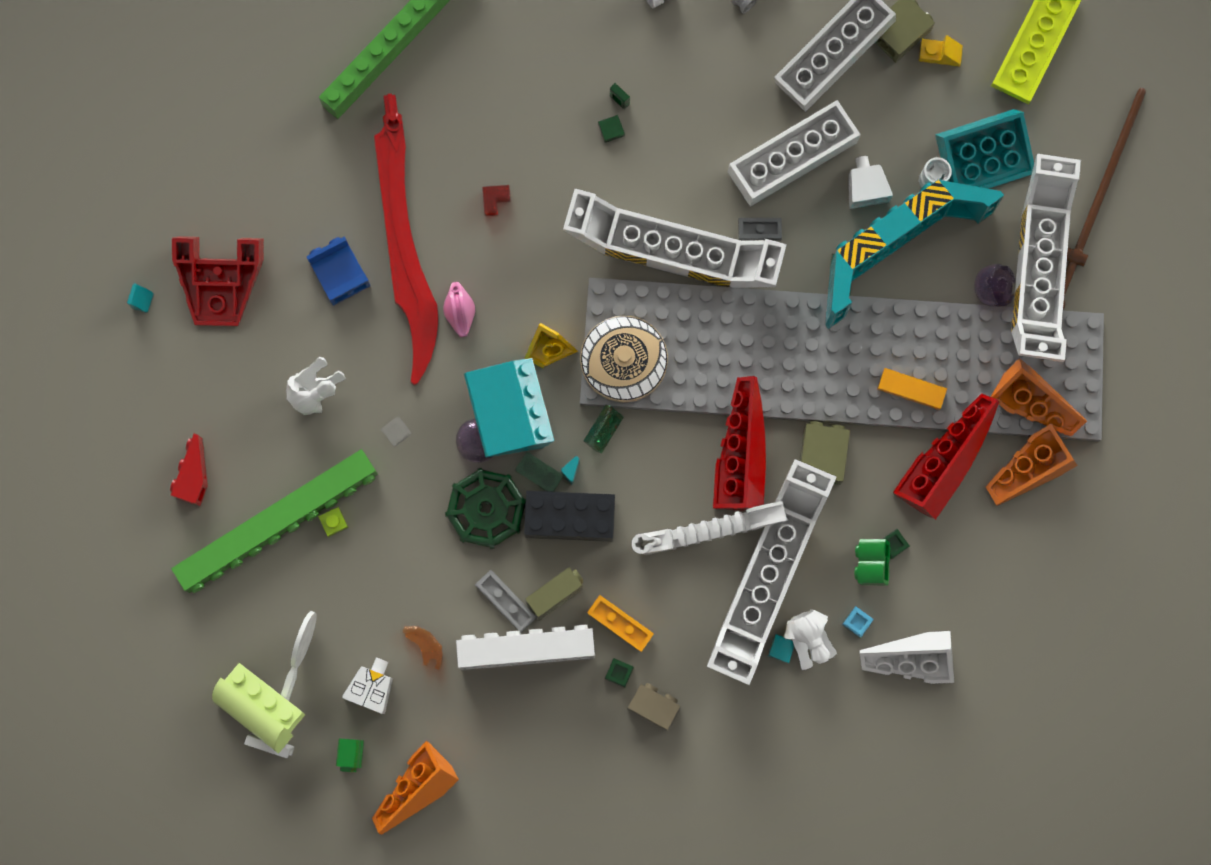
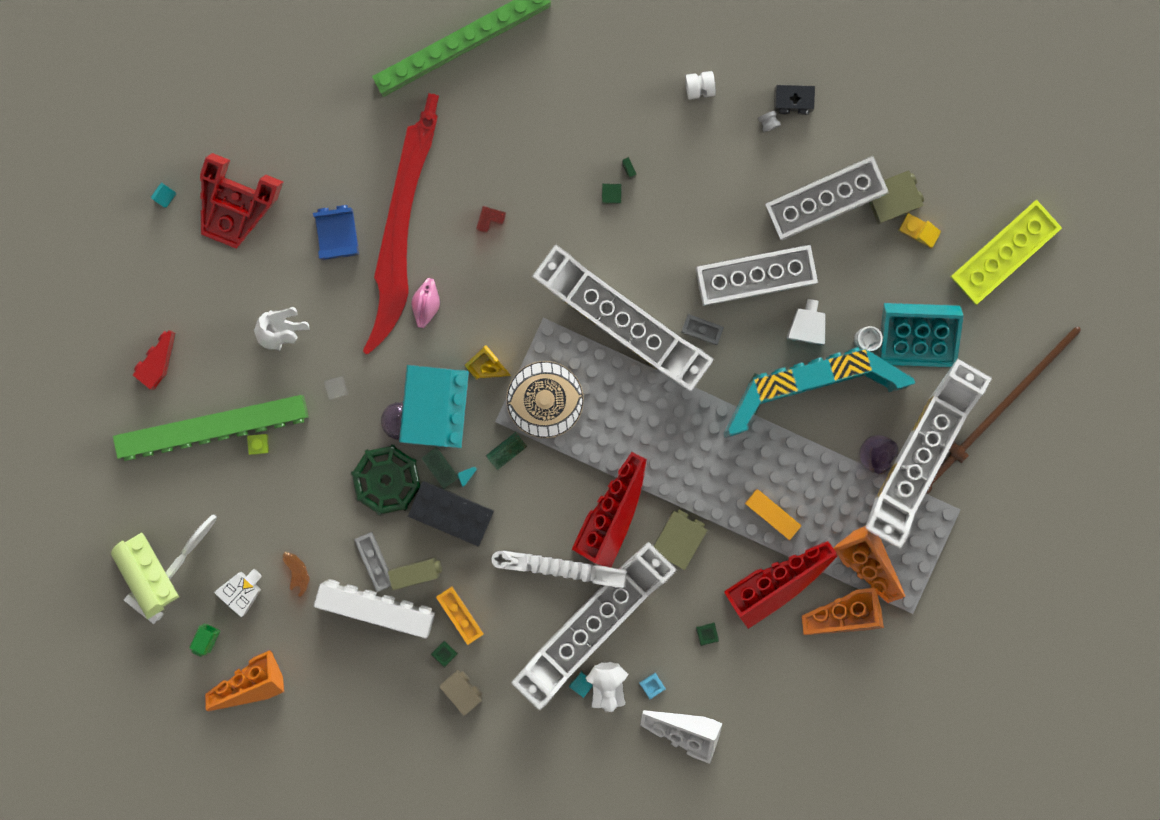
camera: 25 degrees right, 10 degrees up
green brick [854,539,890,586] -> none

